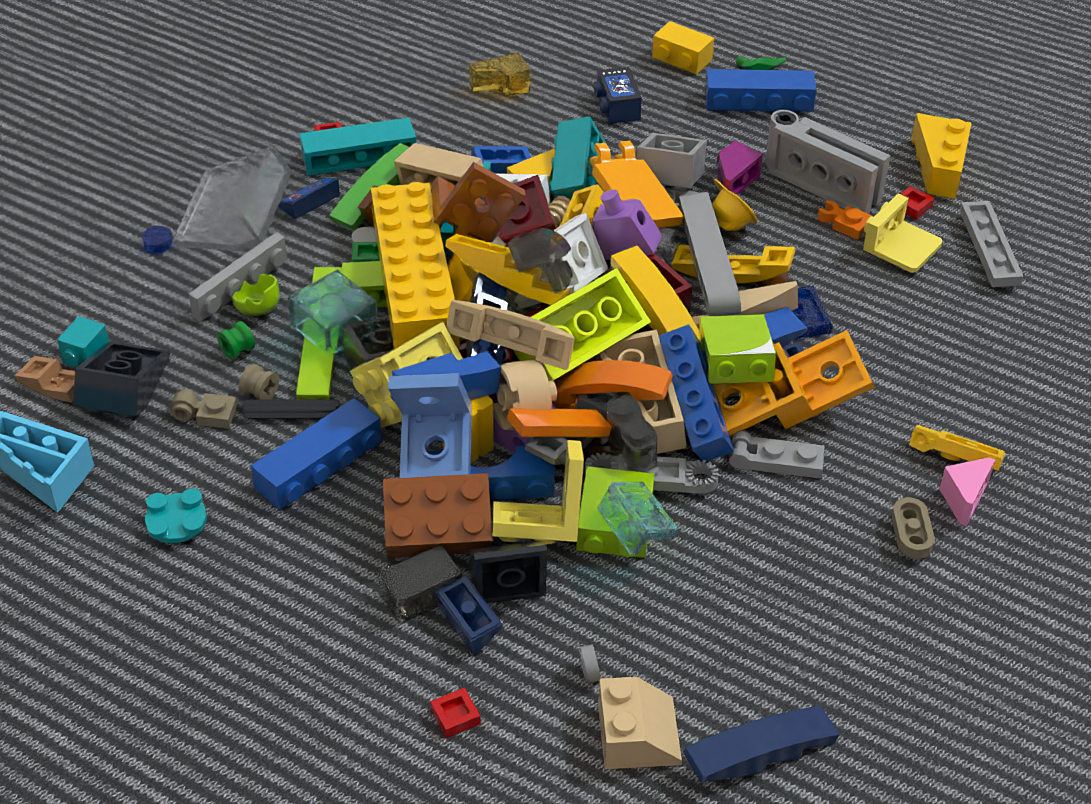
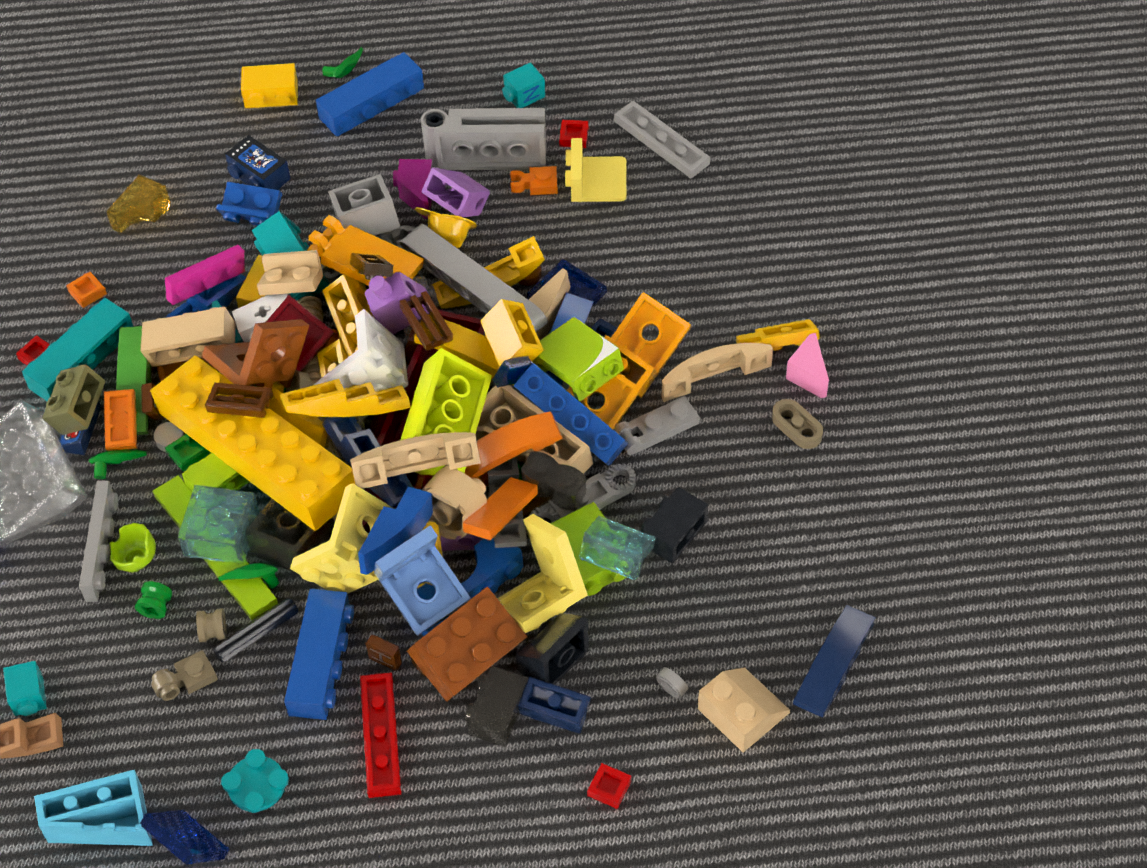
camera: 35 degrees left, 10 degrees up
black slope [73,341,170,418] -> none
clear smoke brick [507,228,573,293] -> none
yellow wedge [911,113,971,199] -> none
none -> olive brick [42,364,105,435]
none -> orange tile [66,271,107,308]
none -> green bar [88,449,147,479]
none -> orange plate [104,389,137,451]
none -> clear blue tile [140,810,230,865]
none -> dark pink plate [165,245,245,305]
none -> reddish brown tile [205,382,274,418]
none -> blue bracket [216,182,282,226]
none -> green bar [218,563,279,588]
none -> tan bracket [257,250,323,295]
none -> dark brown plate [350,253,394,280]
none -> red tile [360,672,401,798]
none -> reddish brown tile [366,635,402,671]
none -> reddish brown tile [400,291,453,351]
none -> medium lavender torso [421,167,490,217]
none -> yellow brick [480,299,544,372]
none -> clear blue tile [492,356,532,388]
none -> teal brick [502,62,545,108]
none -> black brick [641,487,709,564]
none -> tan slope [662,343,773,402]

